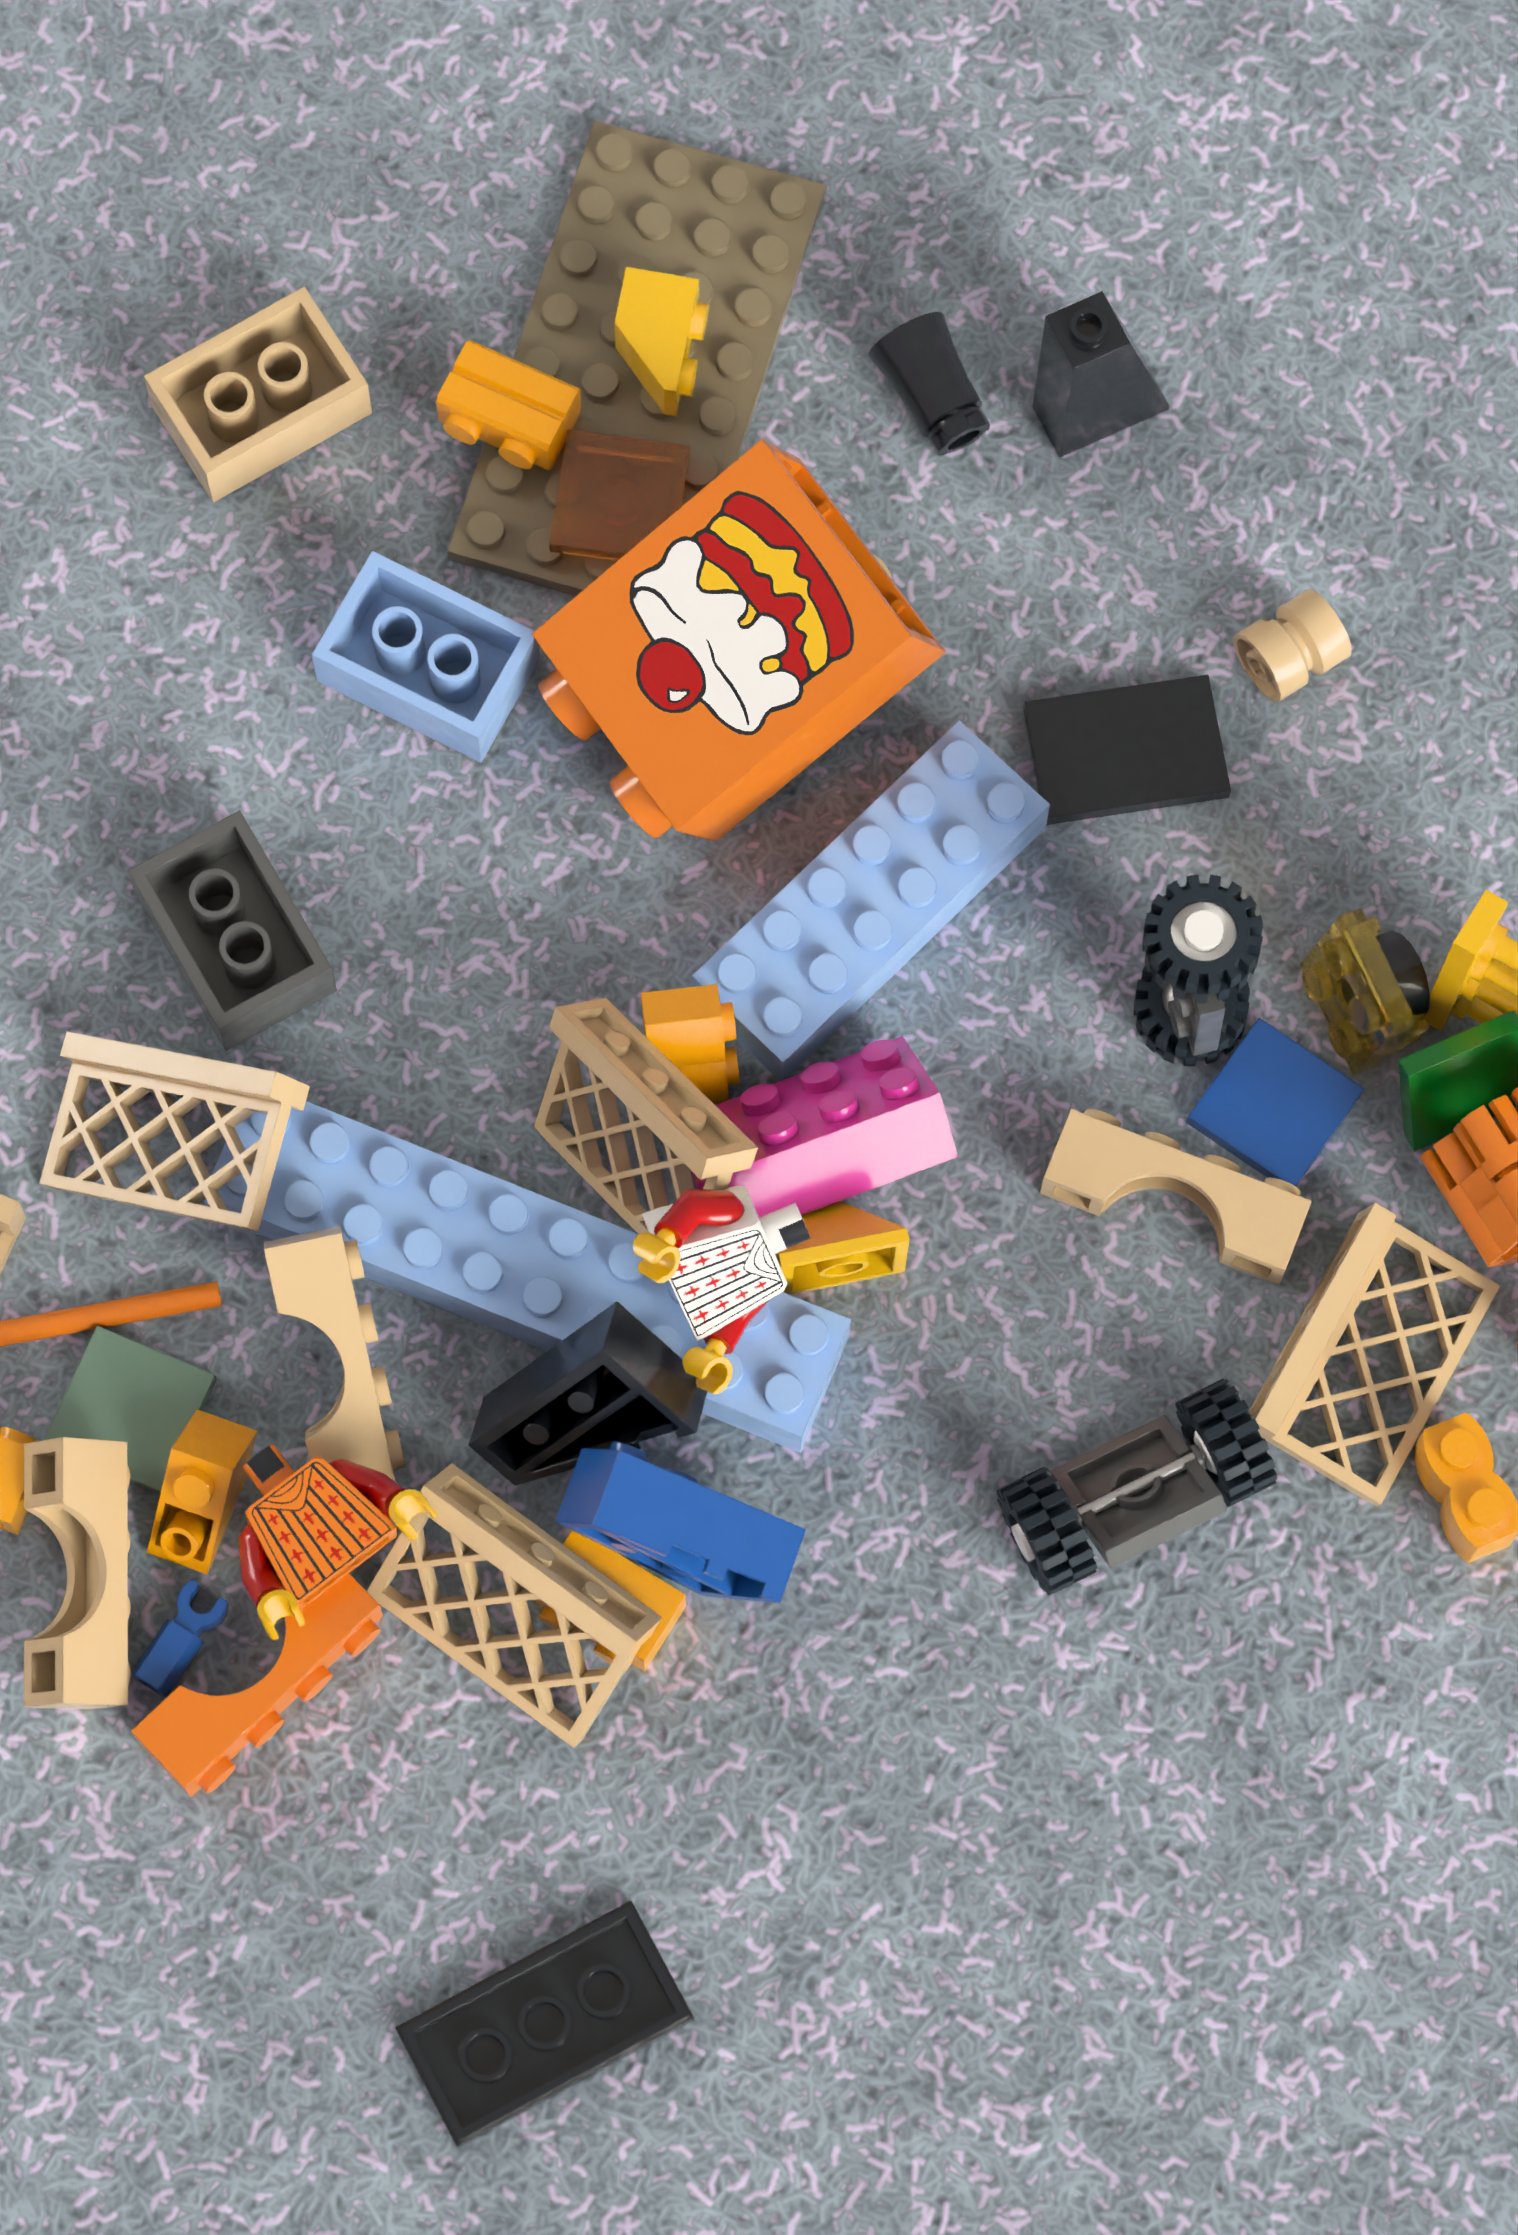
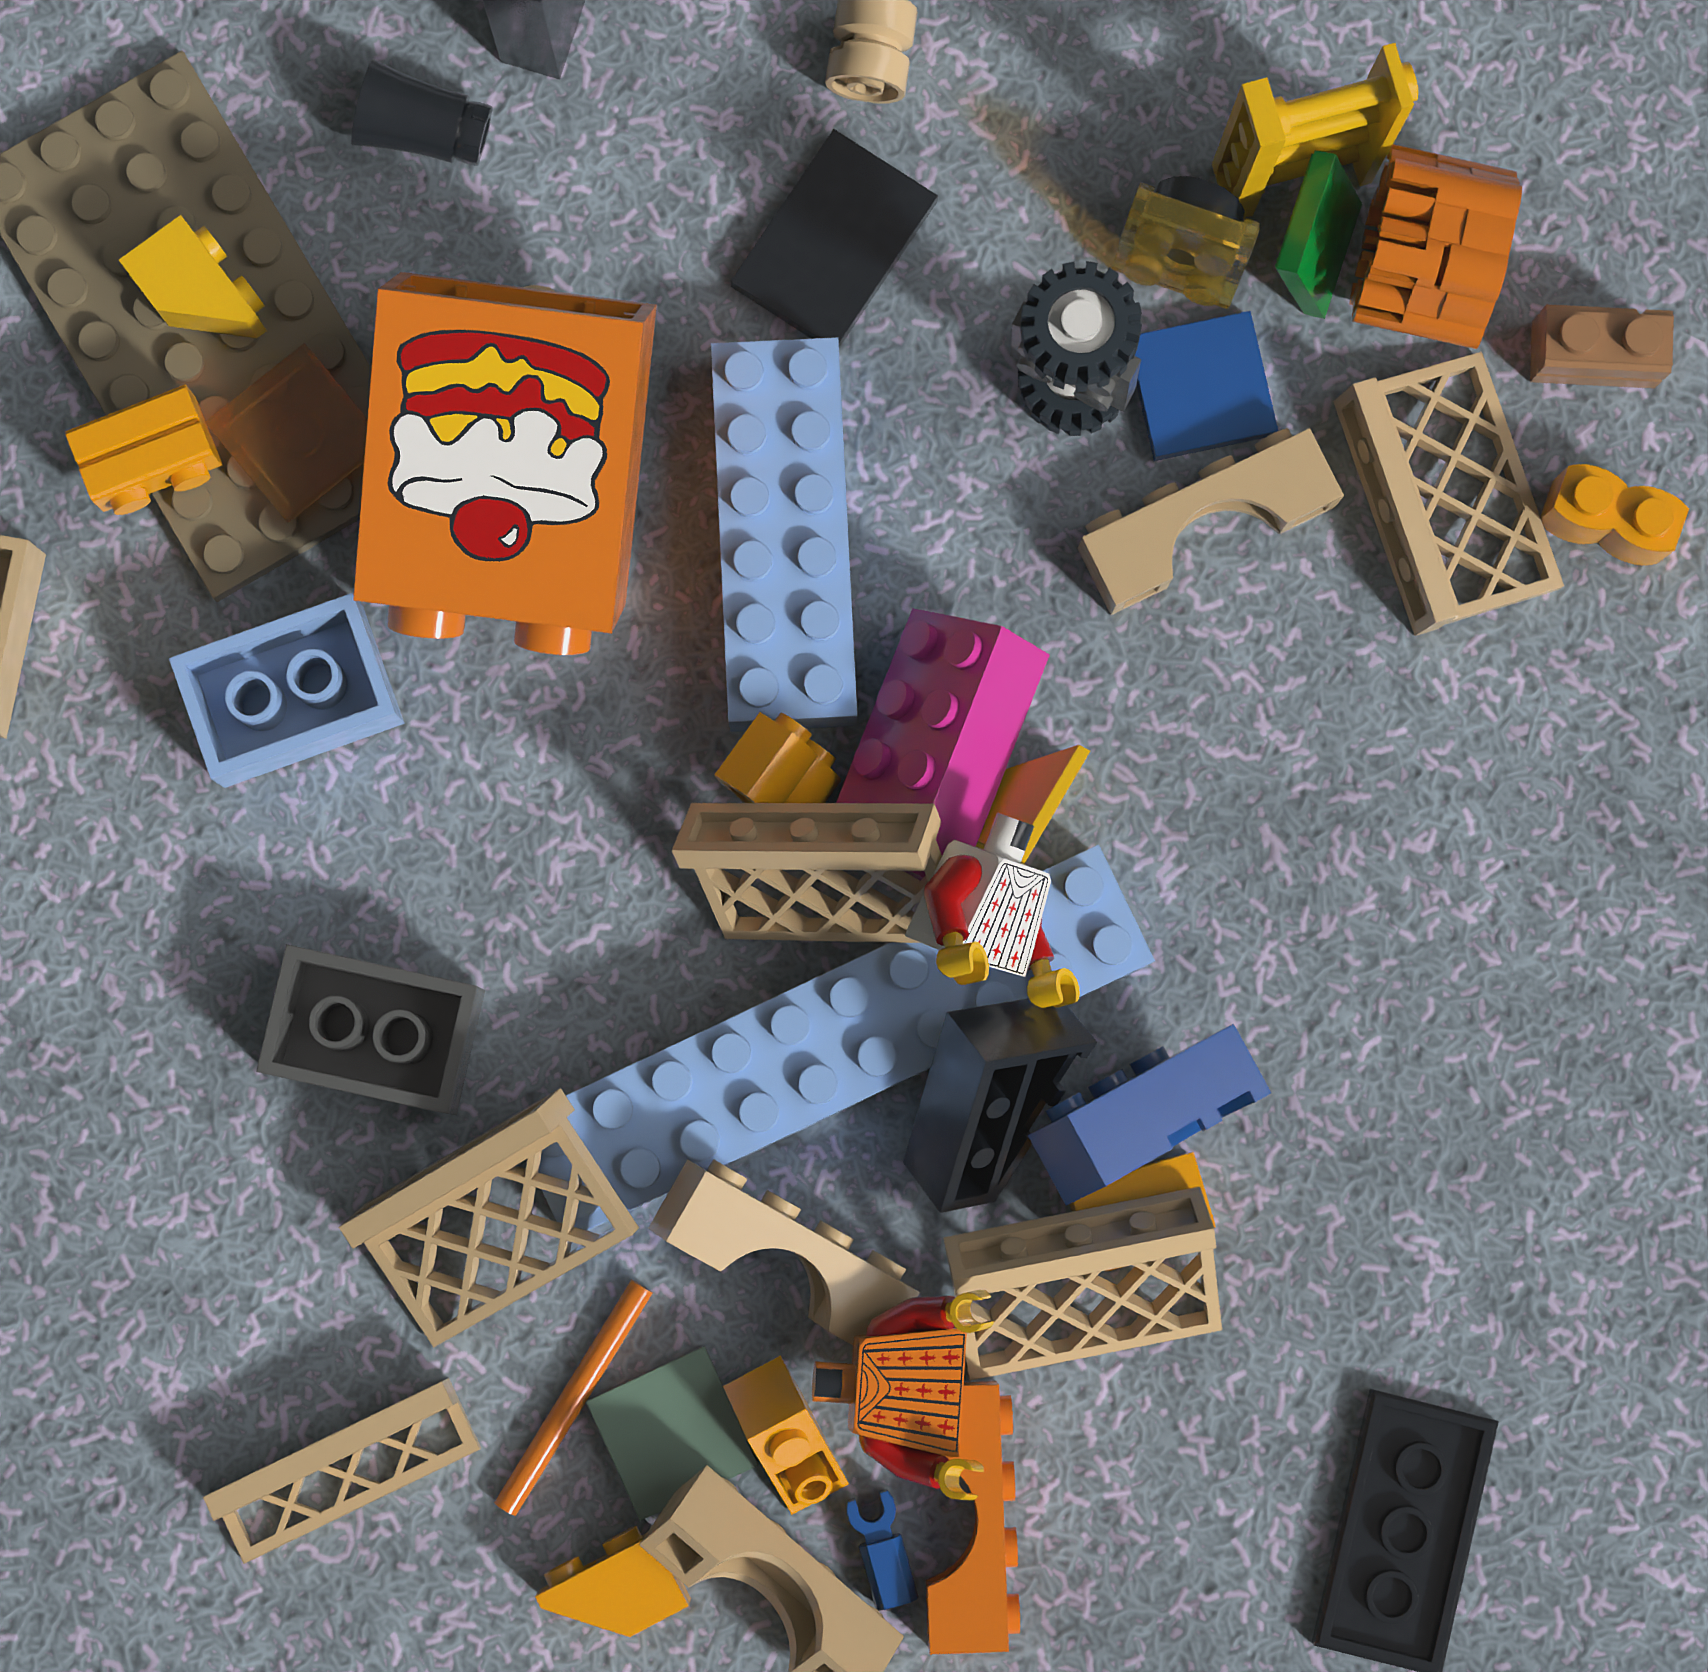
camera: 50 degrees left, 10 degrees up
plate [996,1379,1277,1596] -> none

